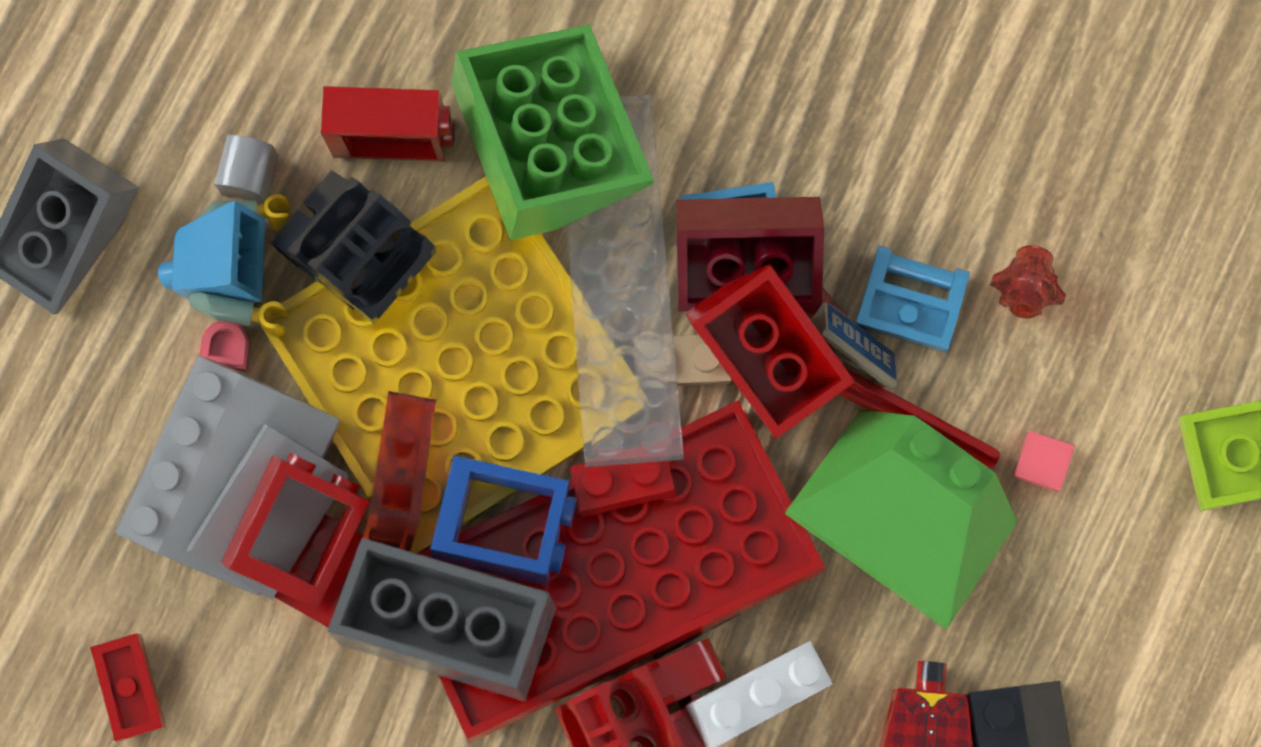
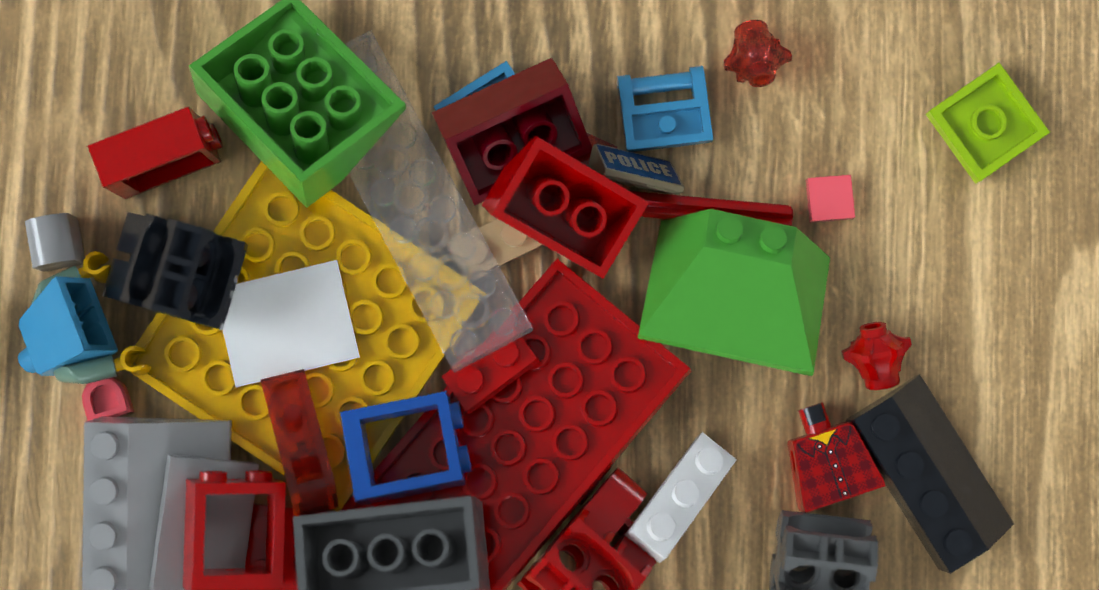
camera: 25 degrees left, 5 degrees up
none -> white sticker [223,260,360,387]
none -> red rock [841,322,912,390]

